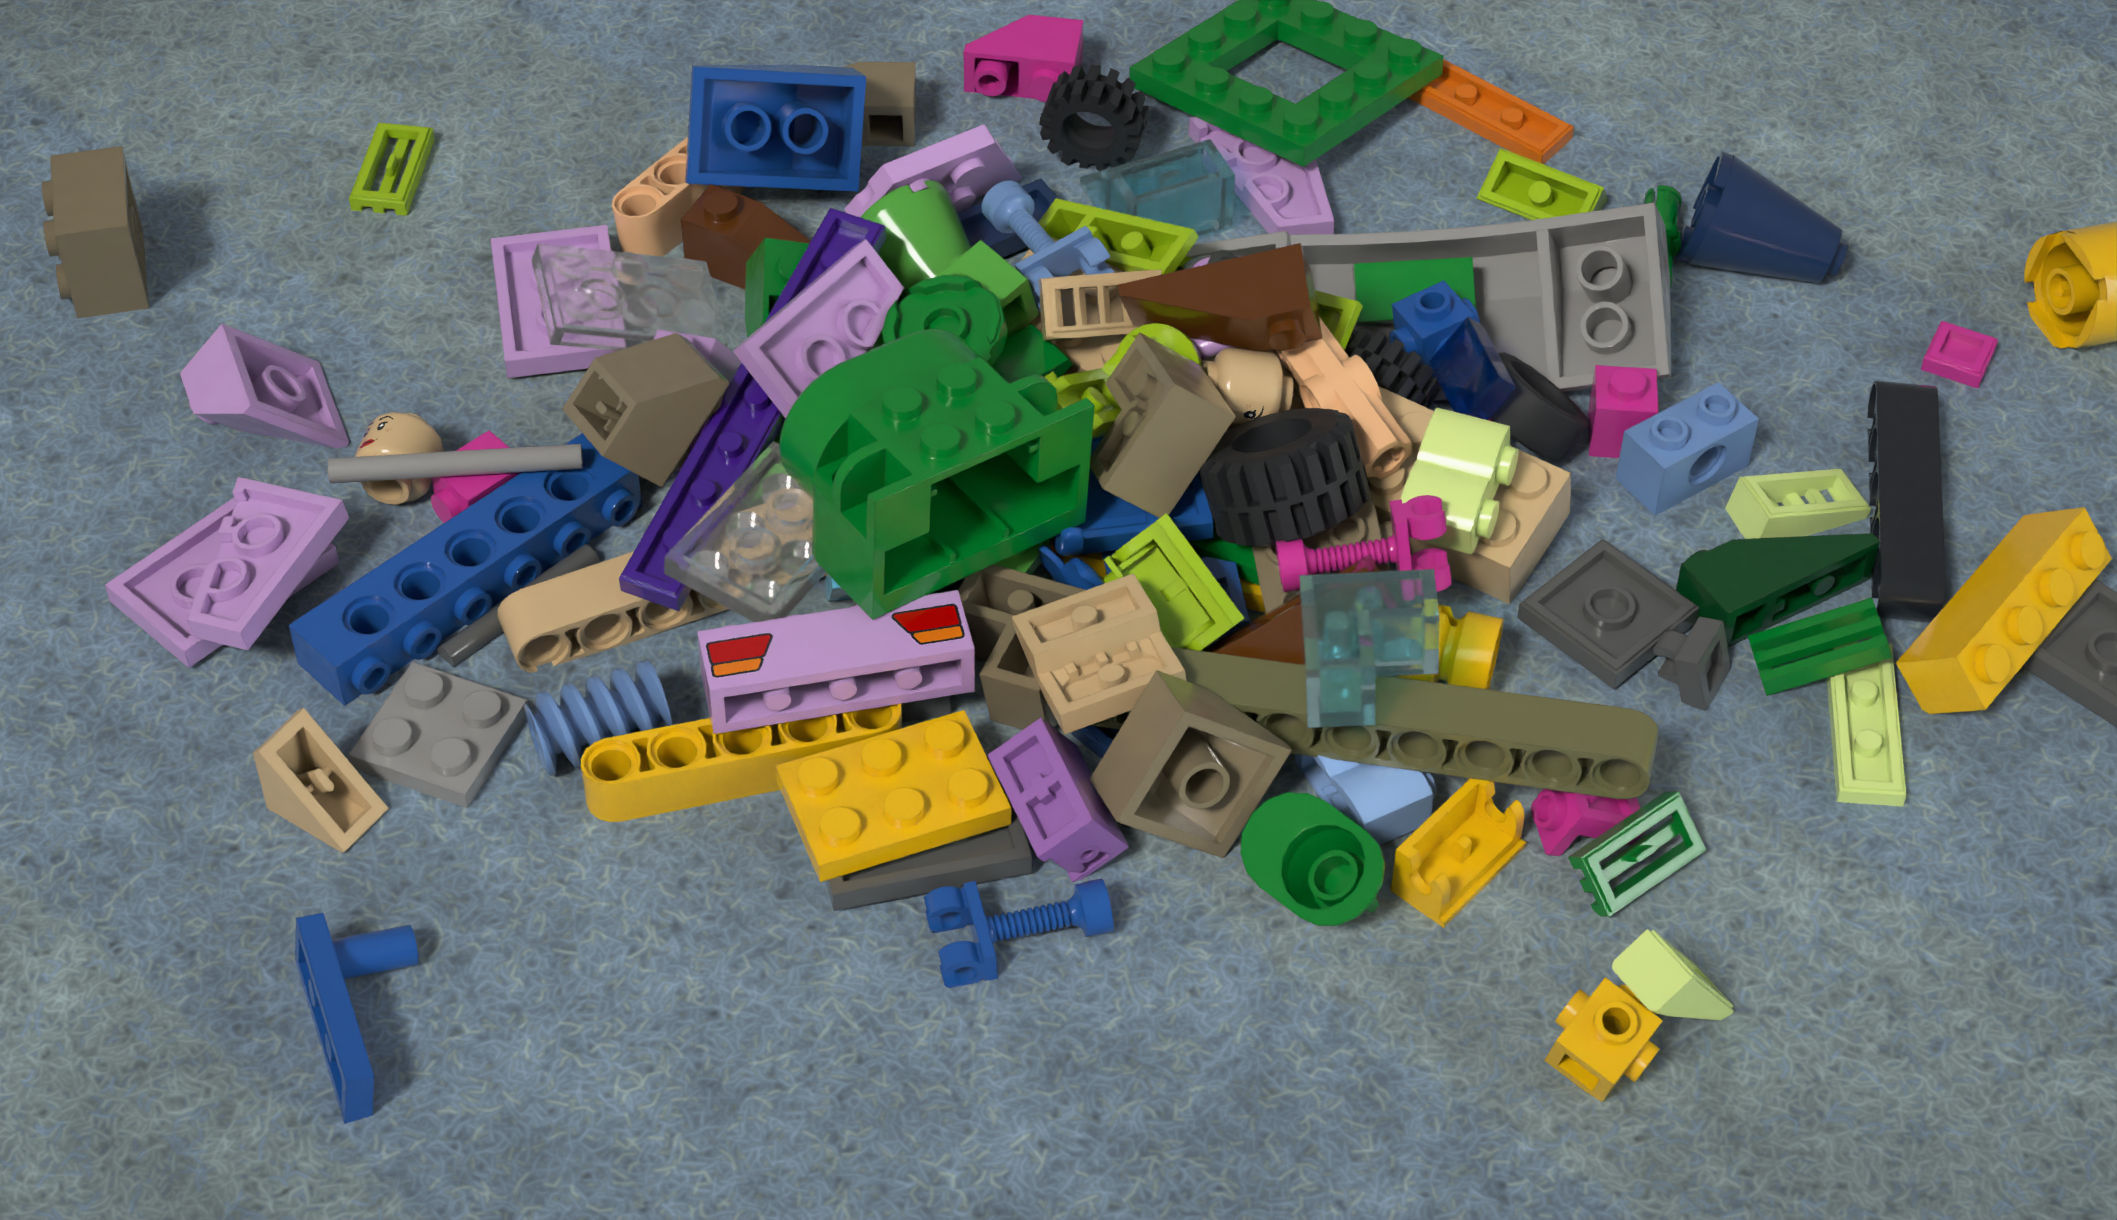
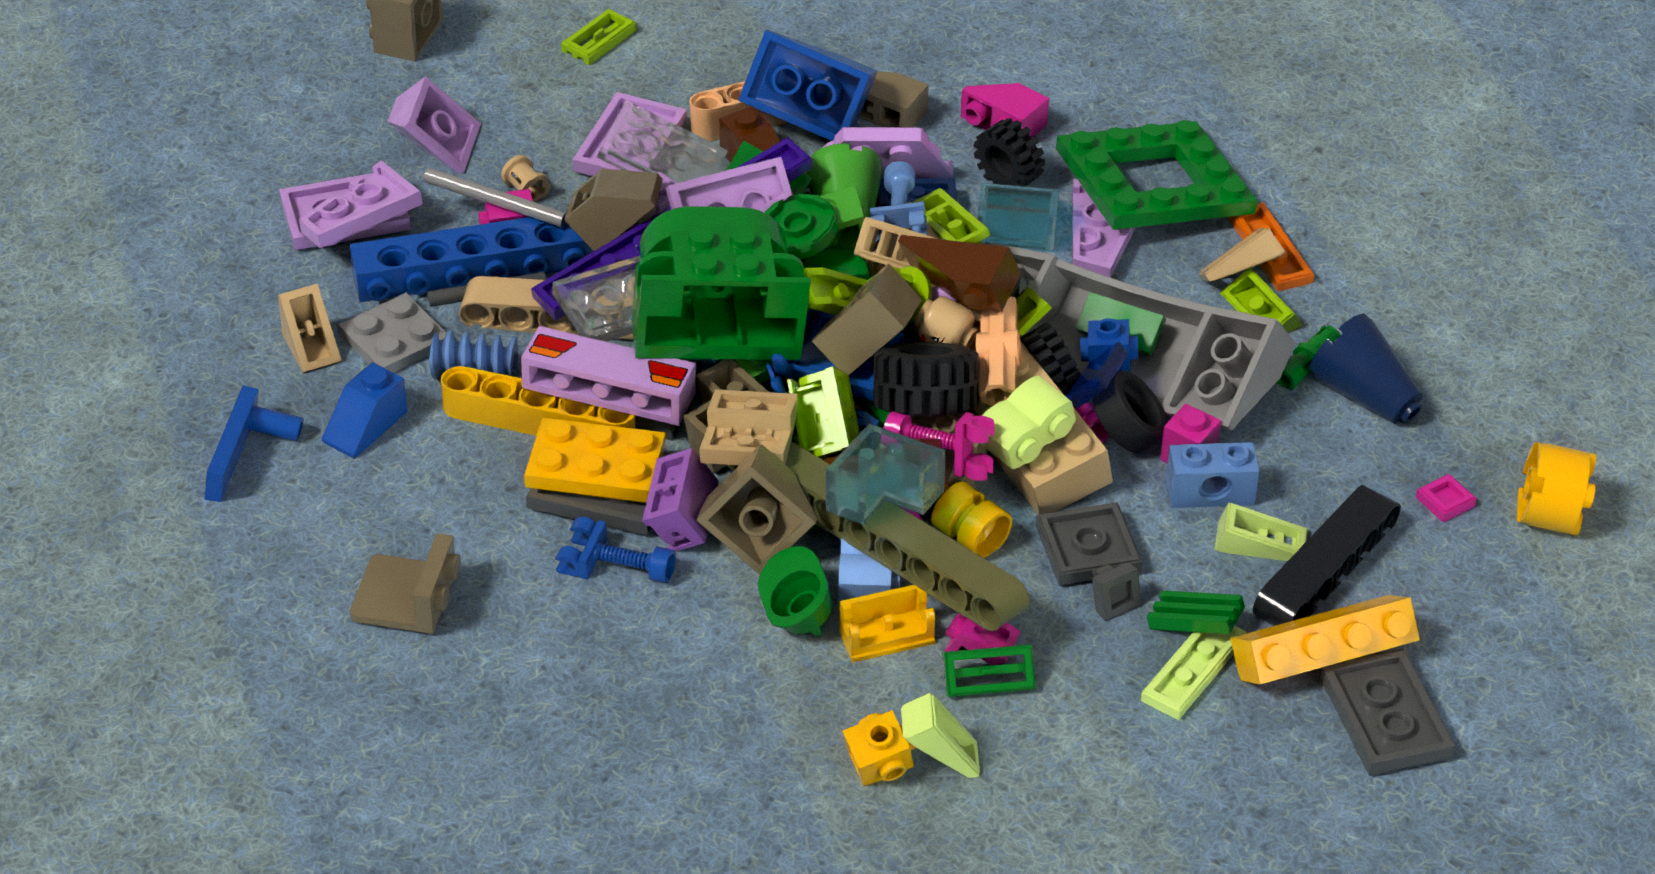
camera: 30 degrees right, 5 degrees down
tan head [355,412,444,505] -> none
dark green slope [1676,533,1880,647] -> none
none -> blue slope [322,362,407,459]
none -> dark tan bracket [350,533,461,634]
none -> tan bush [501,155,551,202]
none -> tan slope [1199,228,1286,282]

